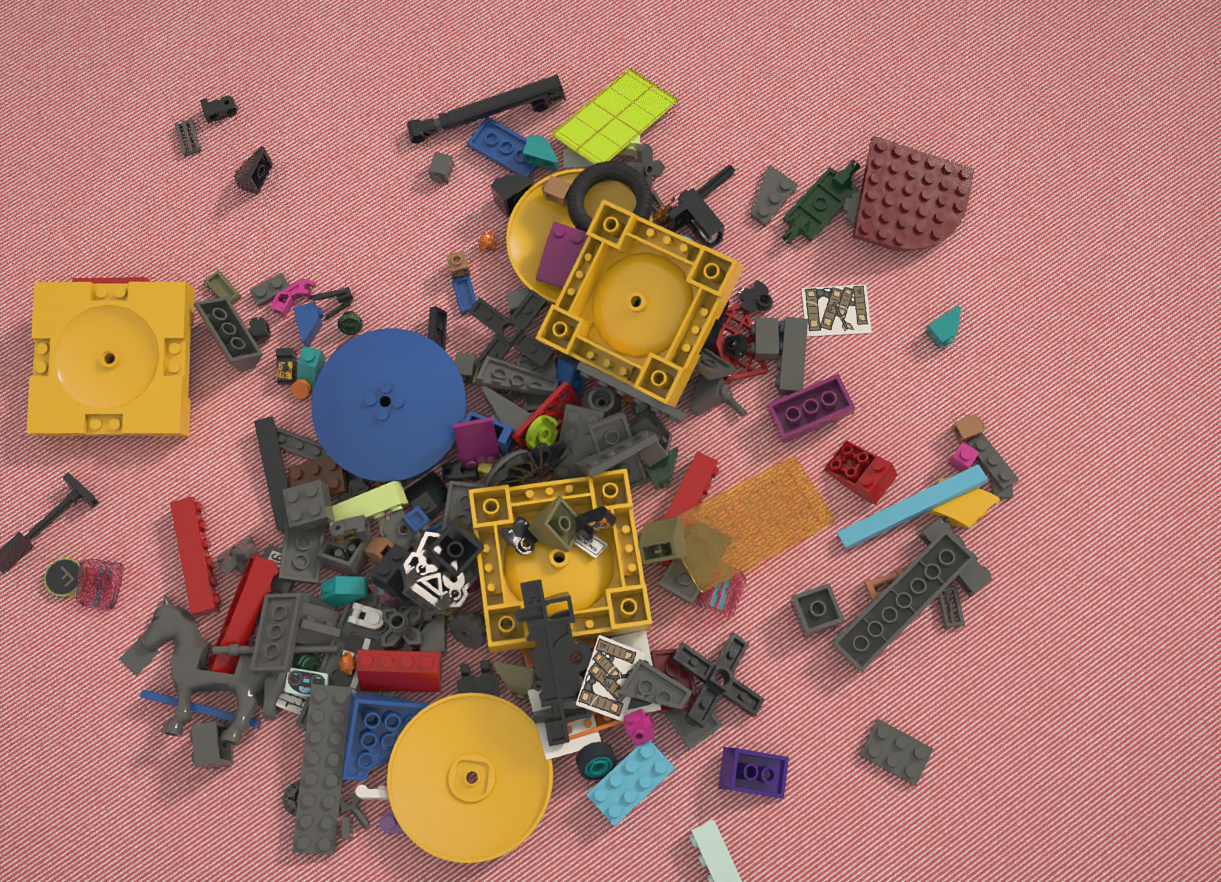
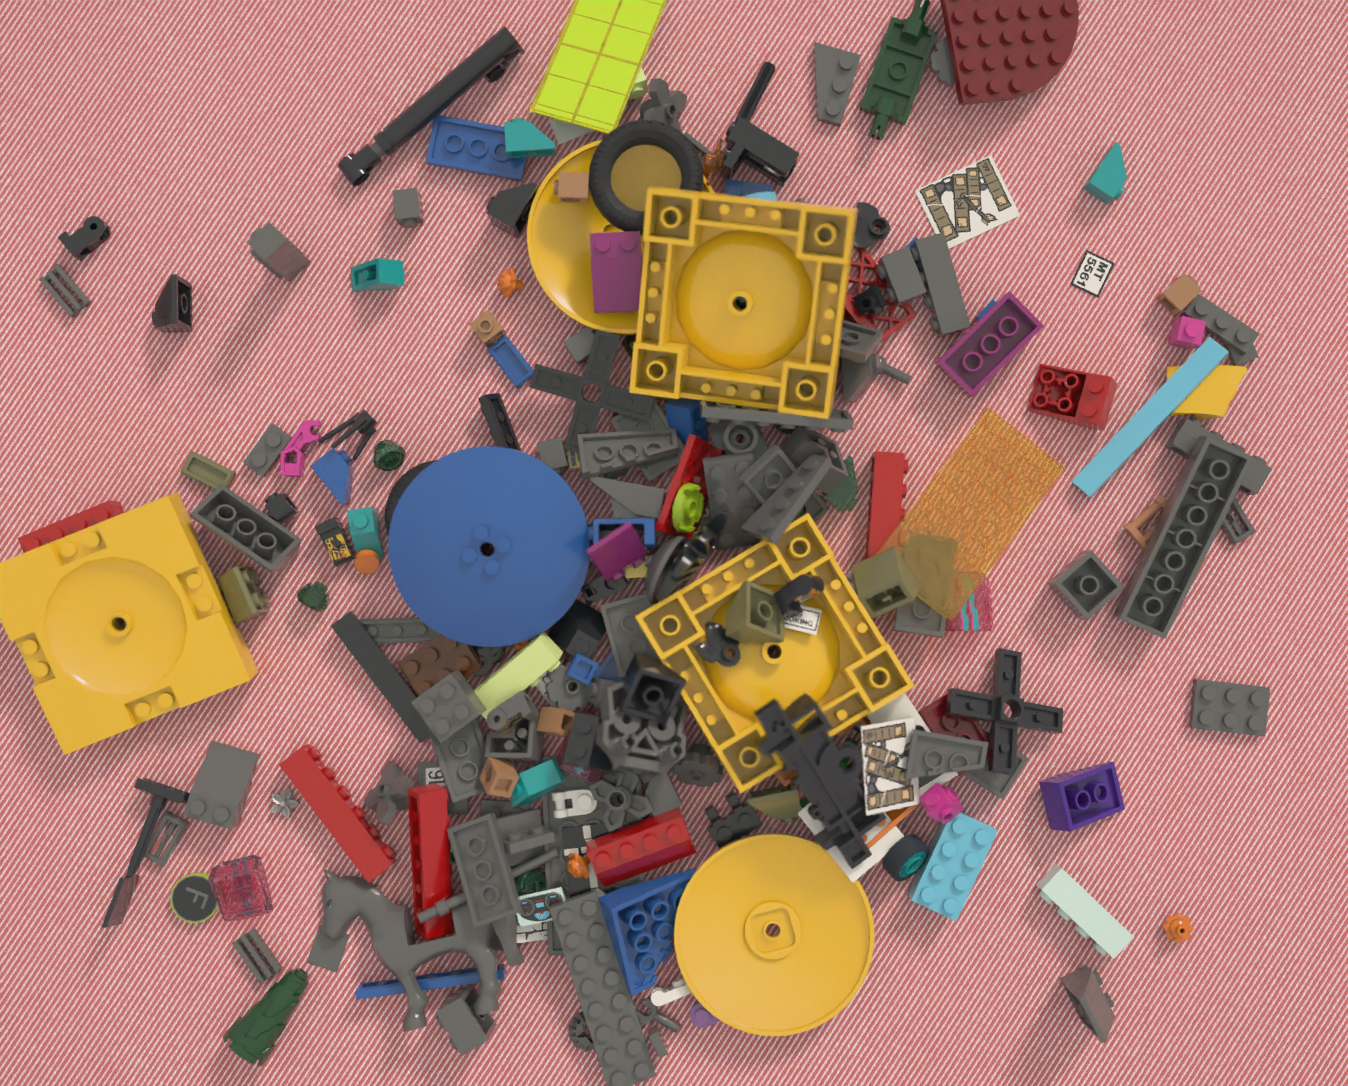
camera: 25 degrees left, 15 degrees up
none -> dark grey tile [144,811,190,867]
none -> dark grey slope [183,741,260,829]
none -> olive slope [217,566,270,624]
none -> dark green cone [223,967,309,1067]
none -> dark grey tile [232,927,282,984]
none -> dark grey brick [247,222,311,282]
none -> light grey plant [271,788,300,818]
none -> clear green cone [297,581,330,612]
none -> teal slope [351,258,405,292]
none -> medium nougat brick [479,757,519,798]
none -> sticker [1070,250,1115,298]

